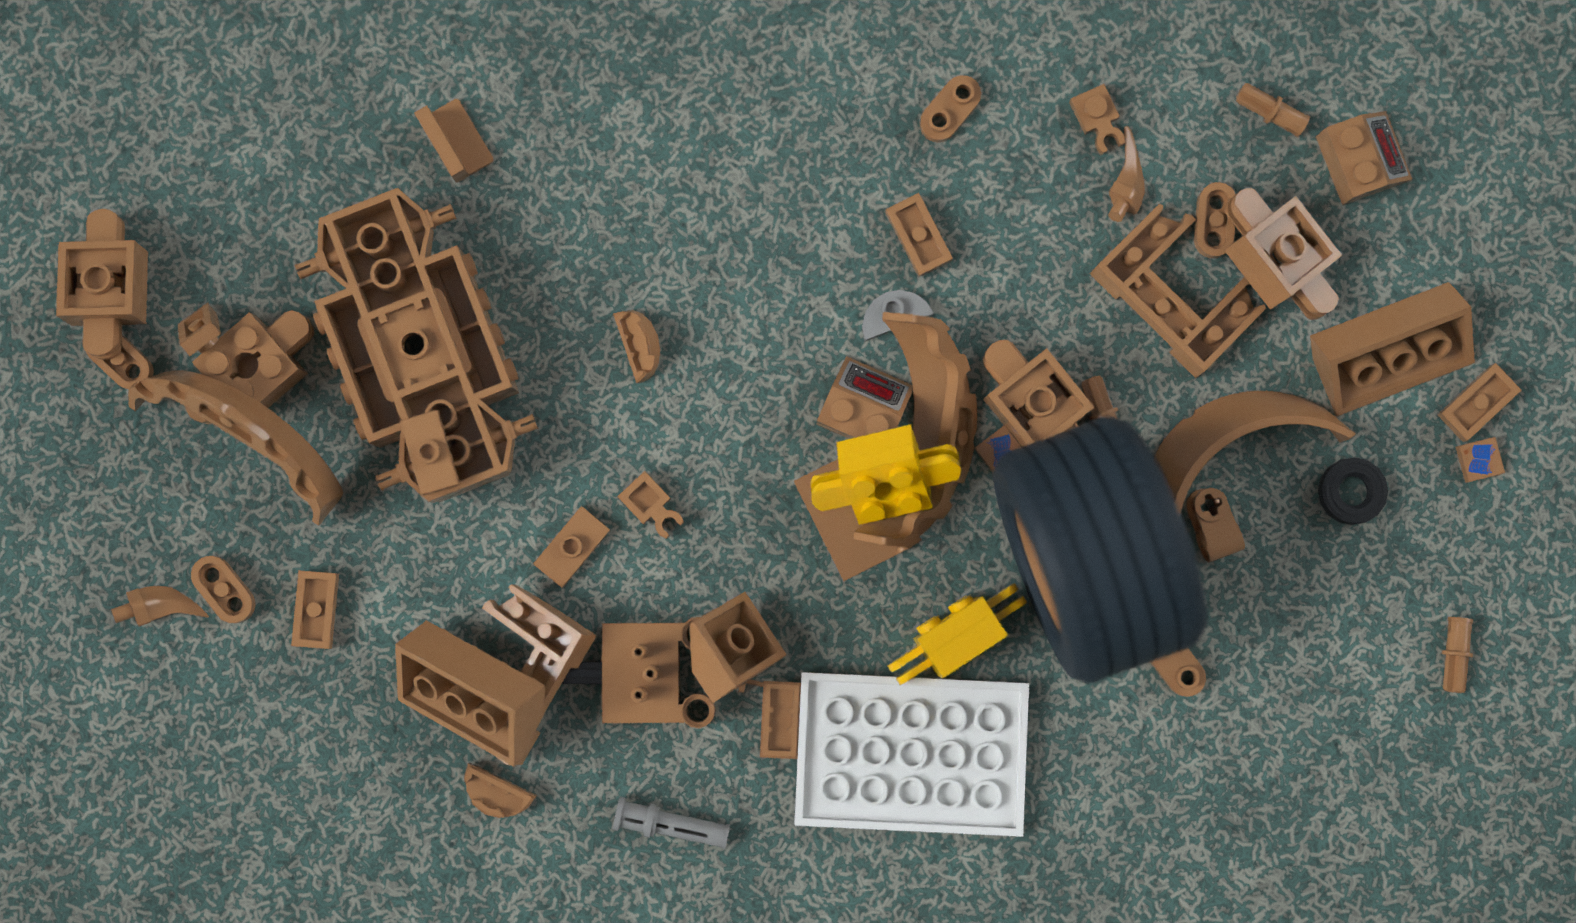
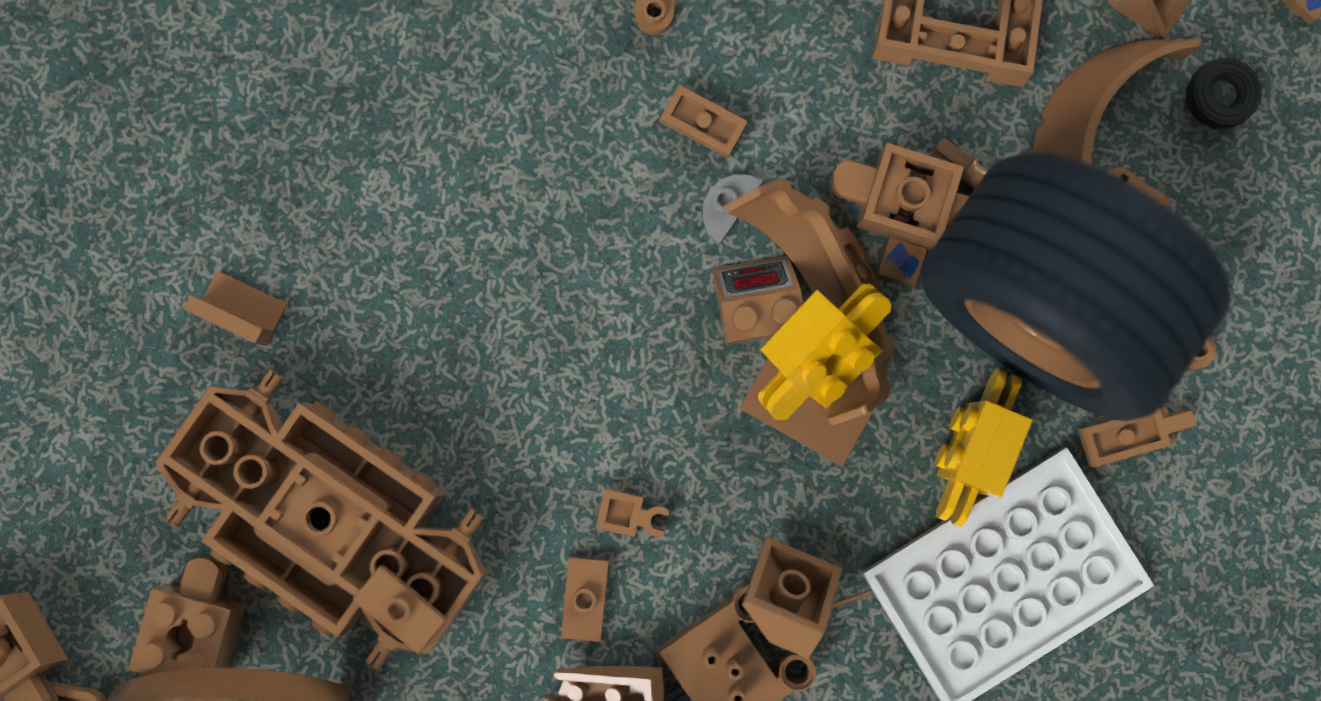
camera: 35 degrees left, 0 degrees up
medium nougat plate [177,302,221,356] -> none
medium nougat plate [613,310,660,383] -> none
medium nougat plate [760,681,801,759] -> none
none -> medium nougat hinge [1077,406,1197,467]

